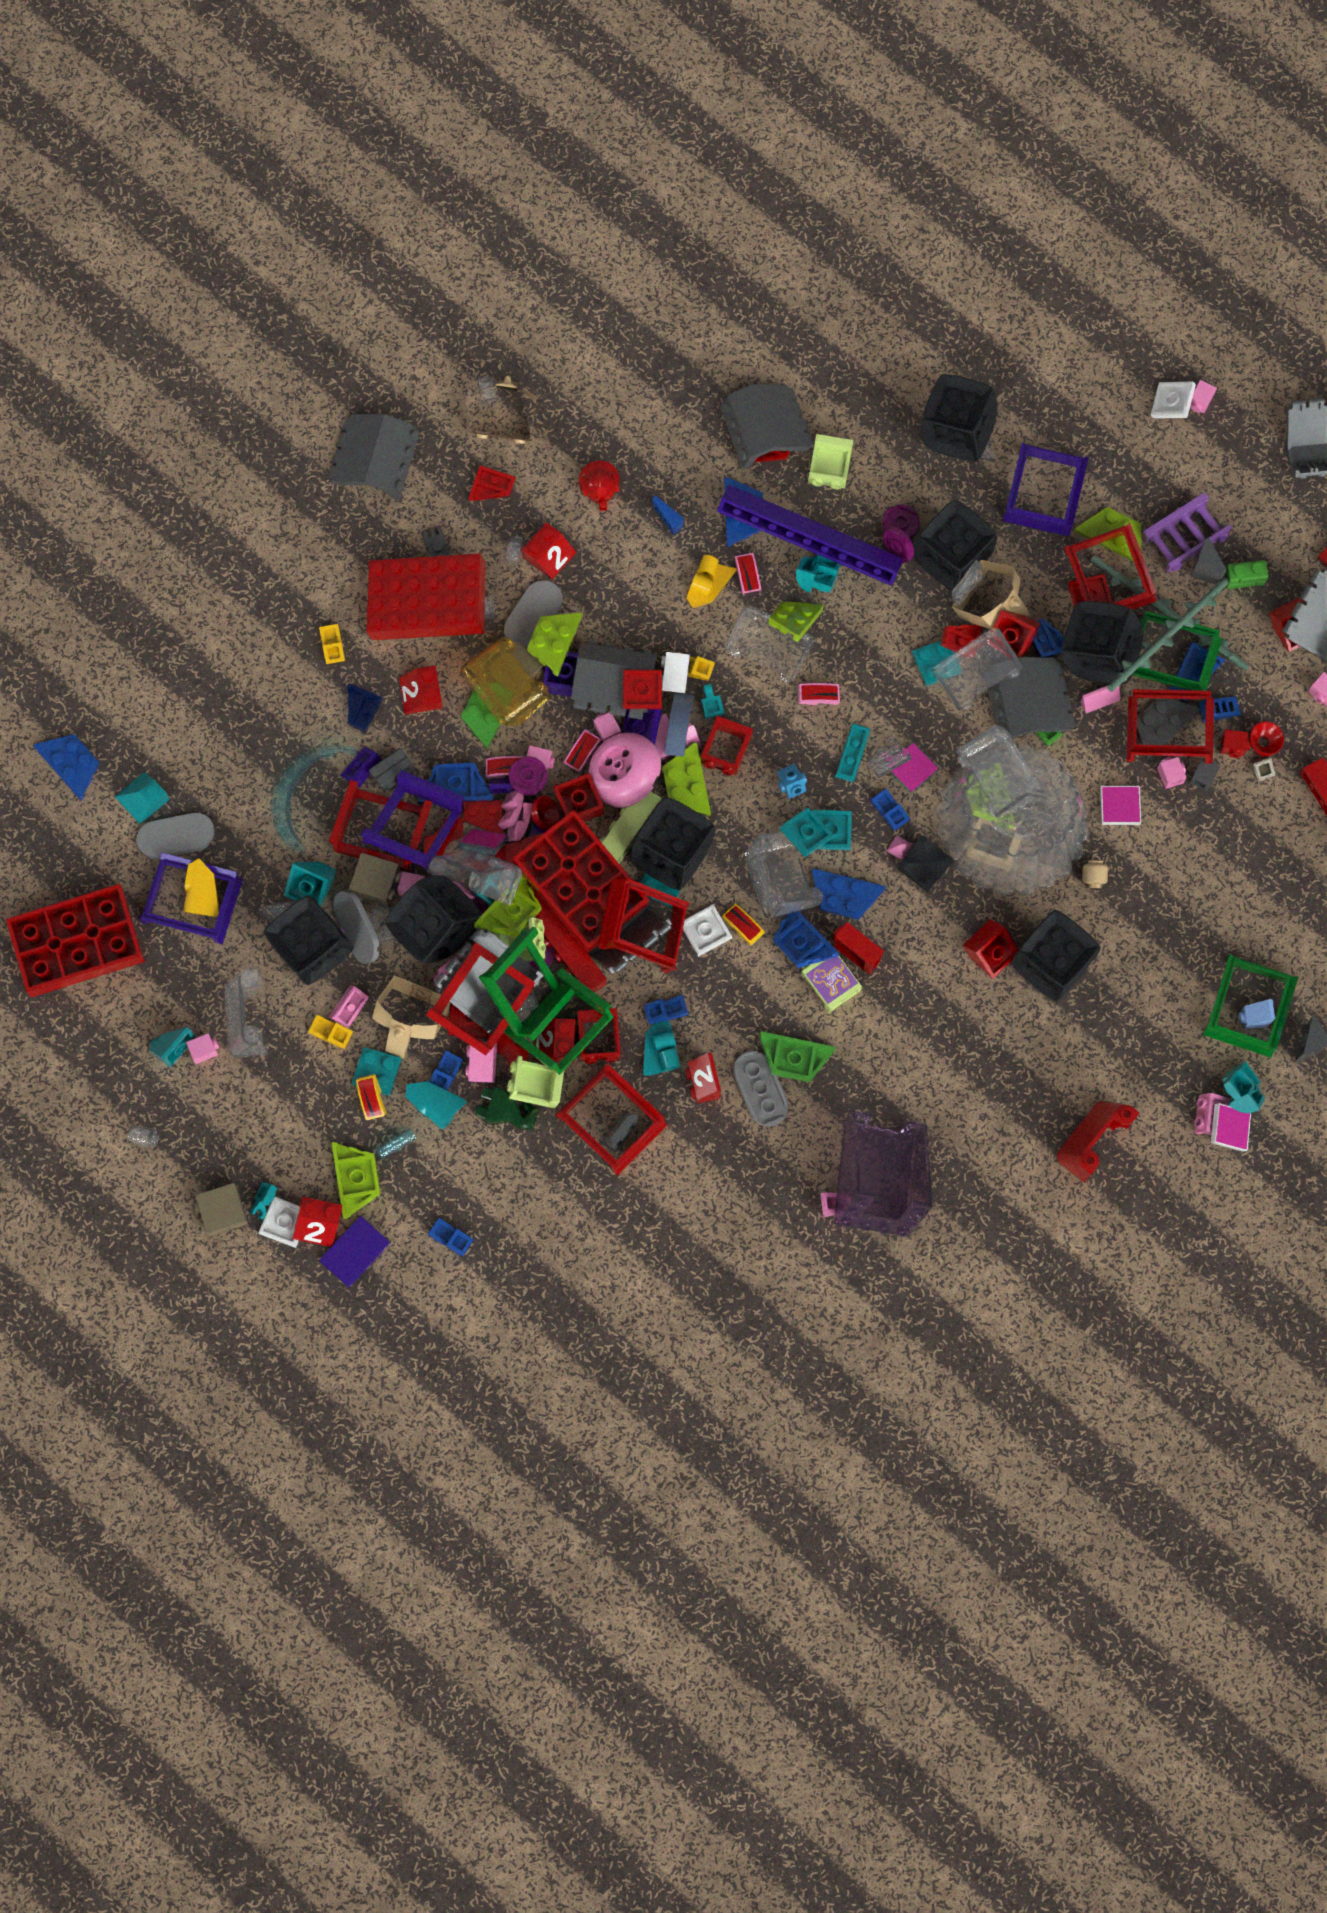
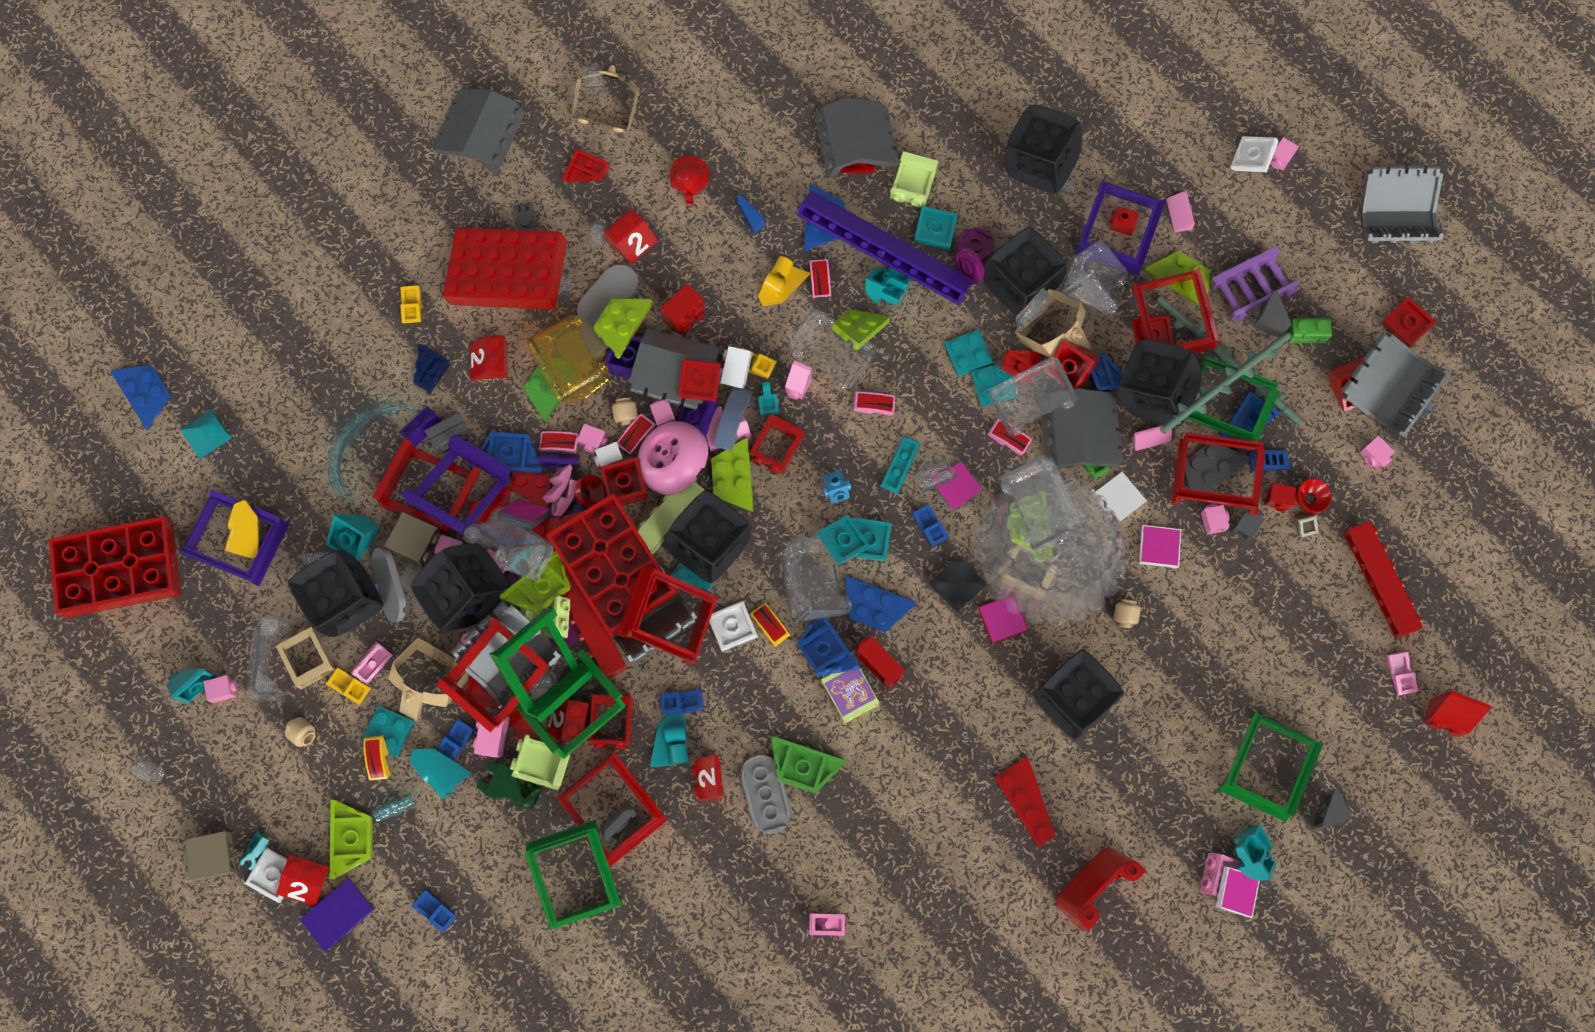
camera: 10 degrees right, 0 degrees up
light grey tile [137,813,215,859] -> none
magenta tile [509,756,548,795] -> none
clear purple windscreen [834,1111,933,1237] -> none
bright pink slope [887,835,913,860] -> none
red slope [963,919,1019,979] -> none
light blue slope [1239,999,1275,1029] -> none
none -> tan window [276,627,336,689]
none -> tan head [285,717,315,747]
none -> green piece [525,820,623,930]
none -> white brick [594,442,624,468]
none -> tan head [612,398,638,426]
none -> red brick [660,284,705,335]
none -> bright pink slope [785,361,812,400]
none -> teal plate [914,206,958,250]
none -> teal plate [944,330,993,377]
none -> dark pink tile [978,594,1029,644]
none -> slope [987,419,1032,455]
none -> red wing [994,757,1055,847]
none -> clear windscreen [1061,239,1128,315]
none -> white tile [1092,472,1147,525]
none -> red brick [1108,206,1139,236]
none -> bright pink slope [1166,191,1195,232]

